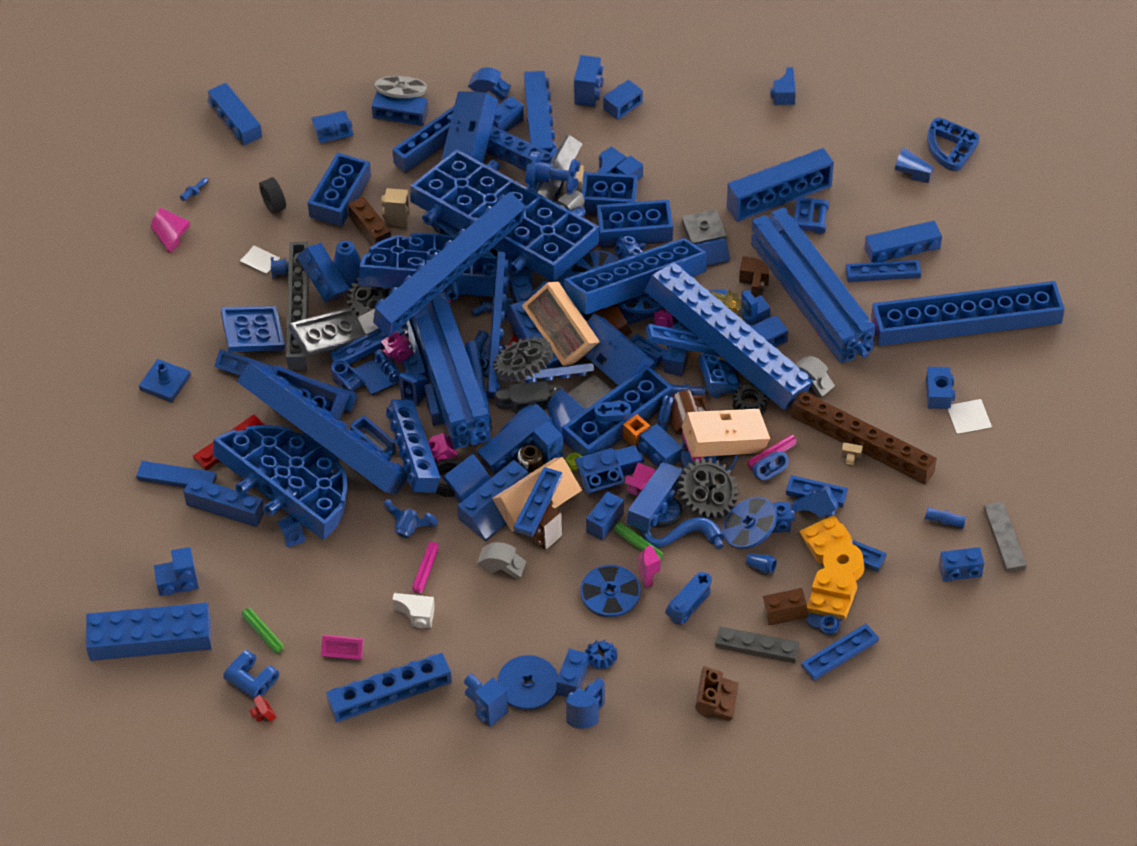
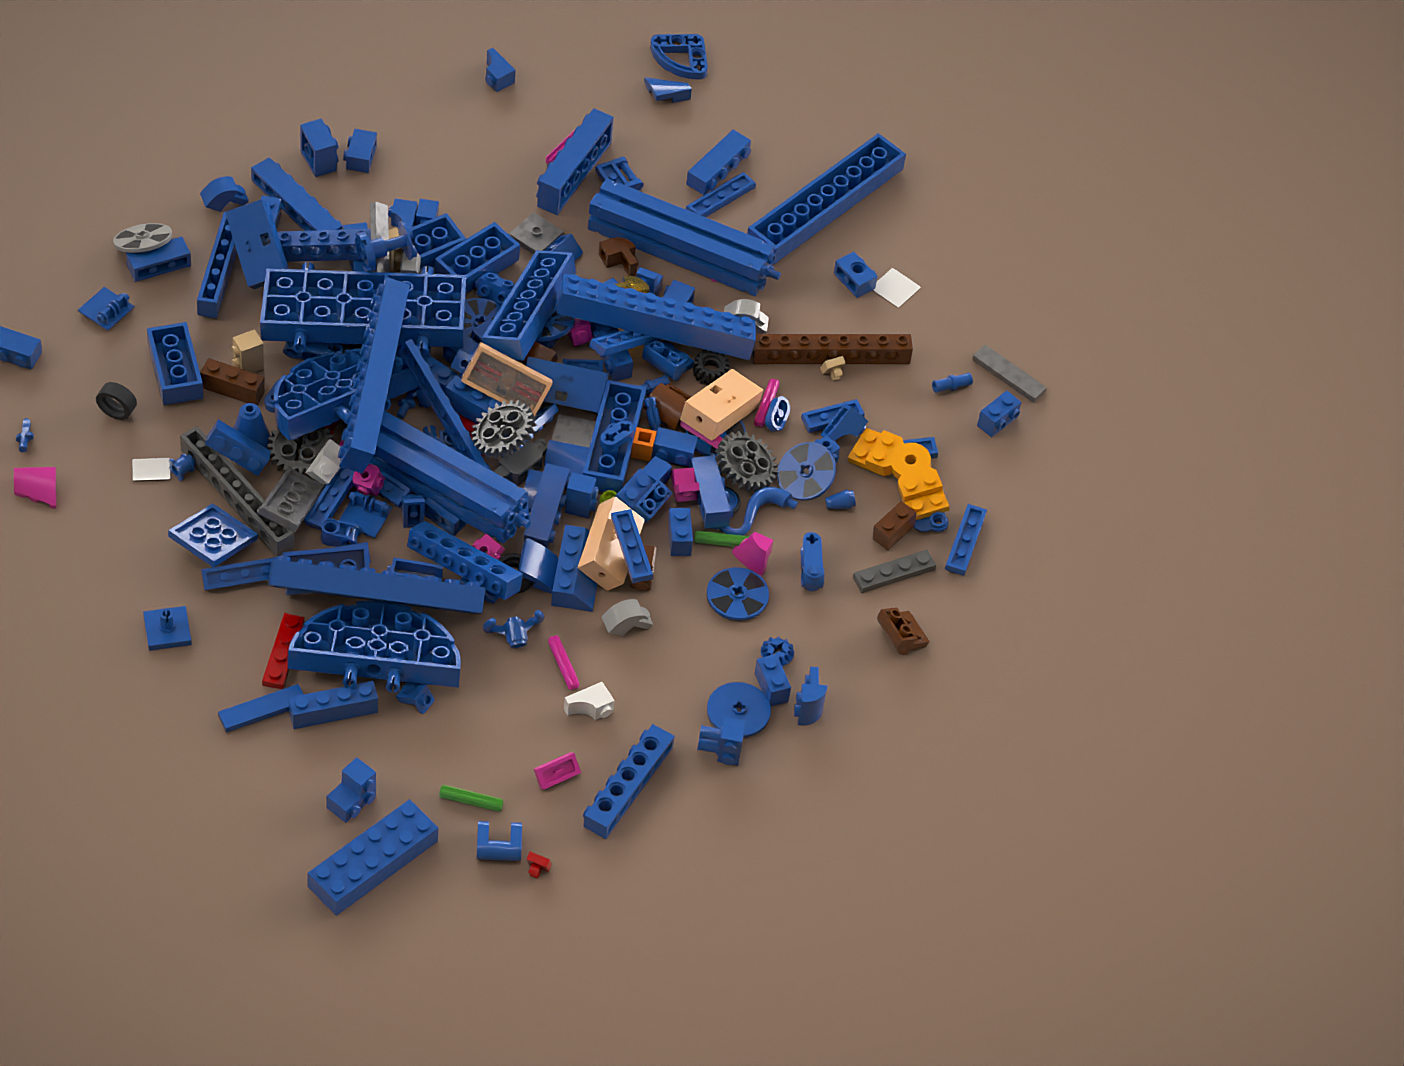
camera: 45 degrees left, 0 degrees up
dark brown head [518,445,543,474] -> none

